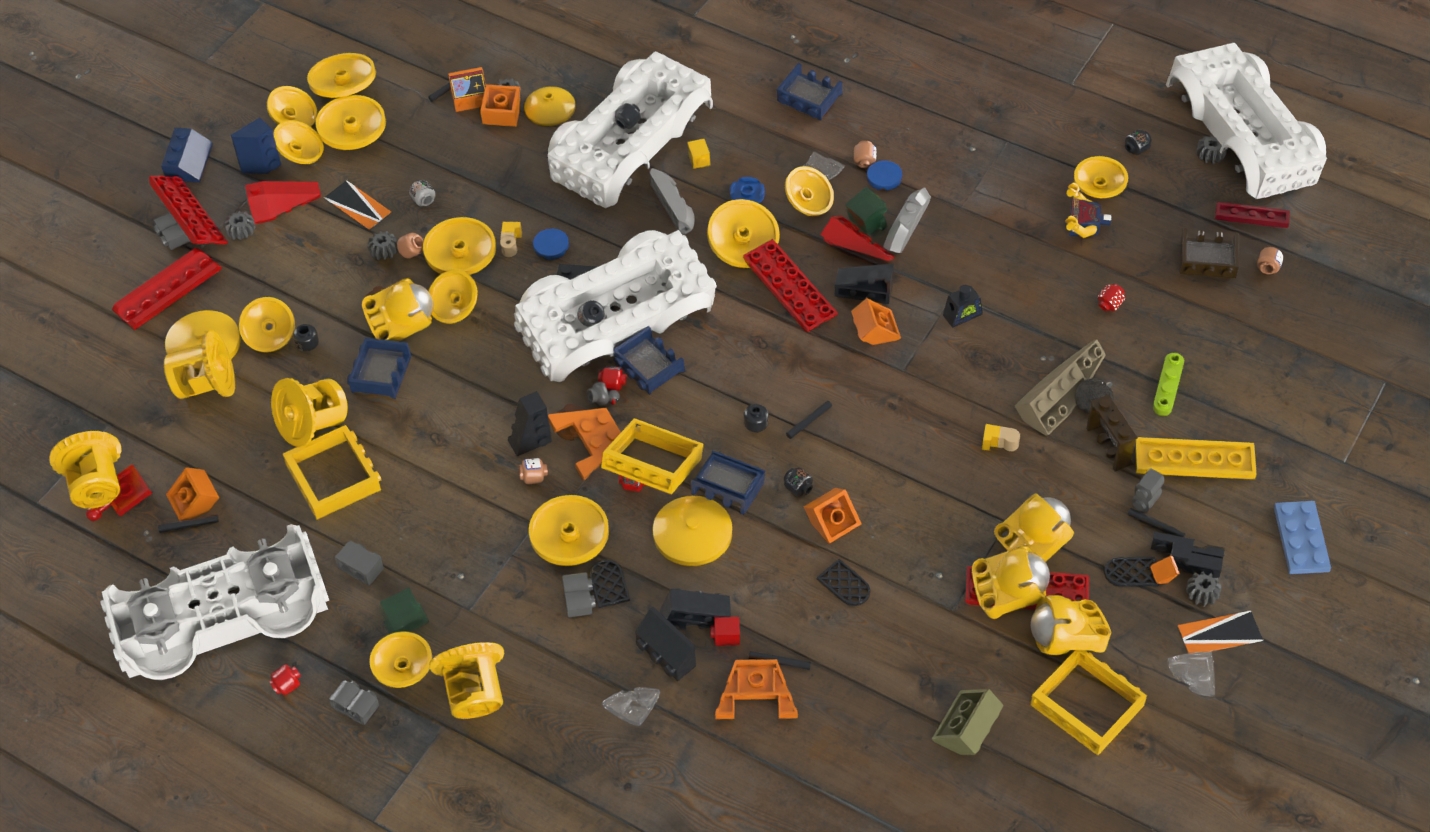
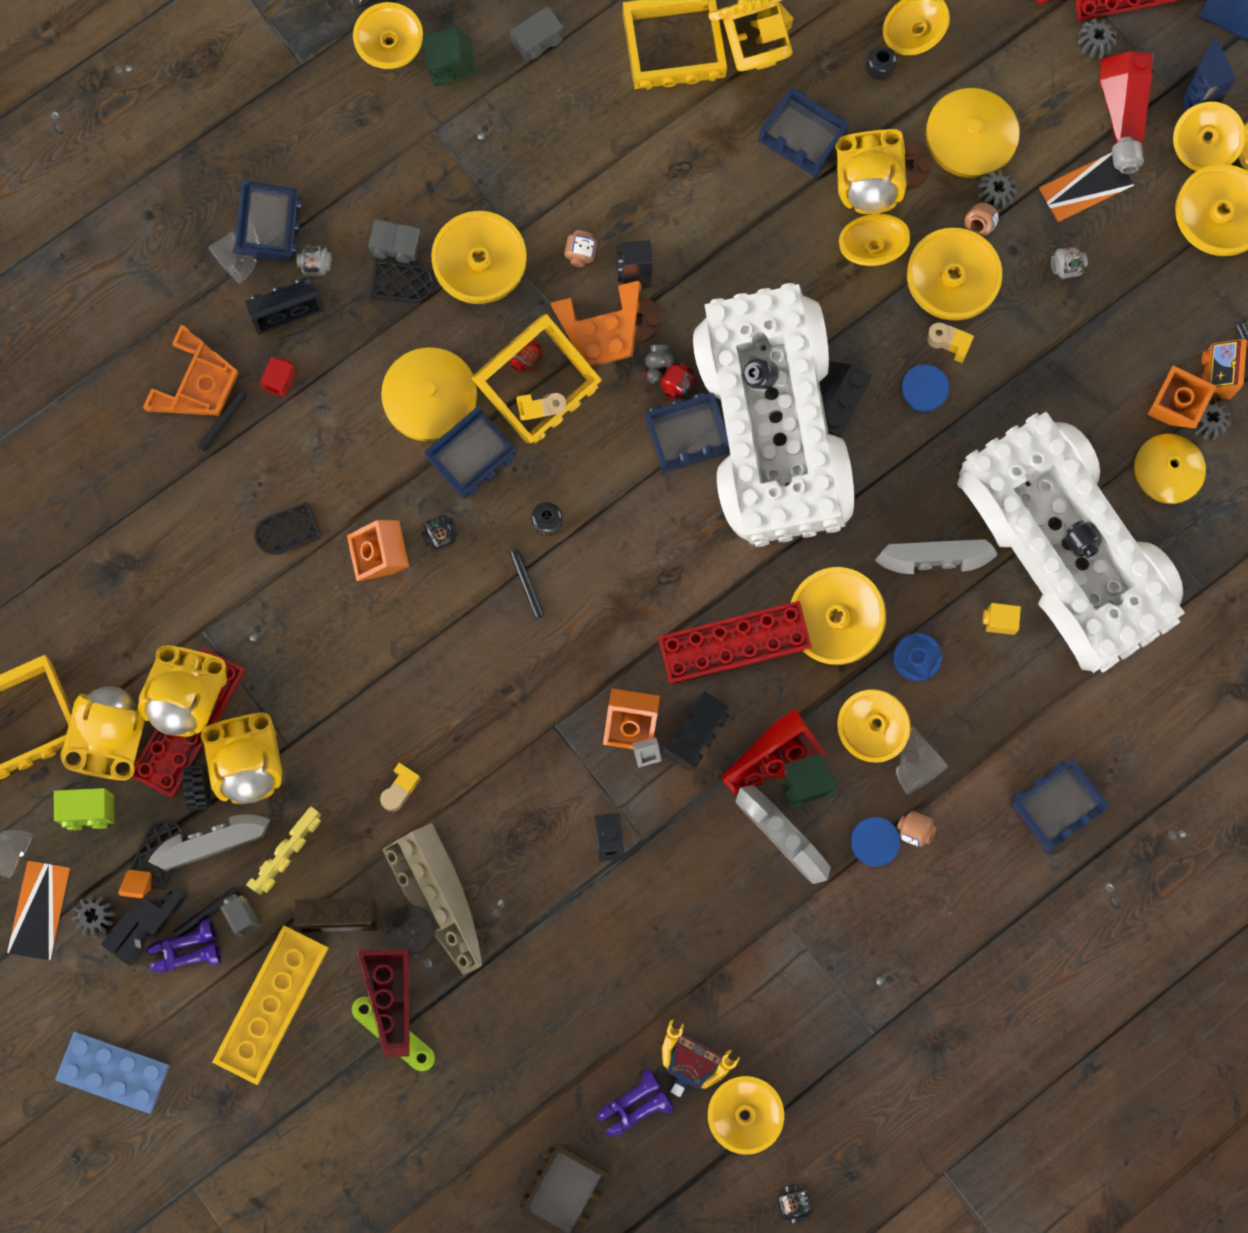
camera: 105 degrees right, 25 degrees up
yellow piece [429,643,504,719] -> none
black wedge [660,588,731,630] -> none
olive slope [932,689,1004,755] -> none
red head [1097,284,1125,311] -> none
none -> lime brick [54,788,115,830]
none -> dark purple piece [146,919,222,973]
none -> light grey brick [148,814,270,871]
none -> black tyre [182,764,210,811]
none -> window [232,177,302,262]
none -> light yellow wing [246,806,321,895]
none -> light grey head [297,245,332,276]
none -> dark red wedge [358,949,410,1057]
none -> leg [516,393,566,420]
none -> dark purple piece [597,1069,675,1137]
none -> light grey tile [632,737,662,768]
none -> yellow dish [925,88,1019,179]
none -> light grey head [1112,137,1144,174]

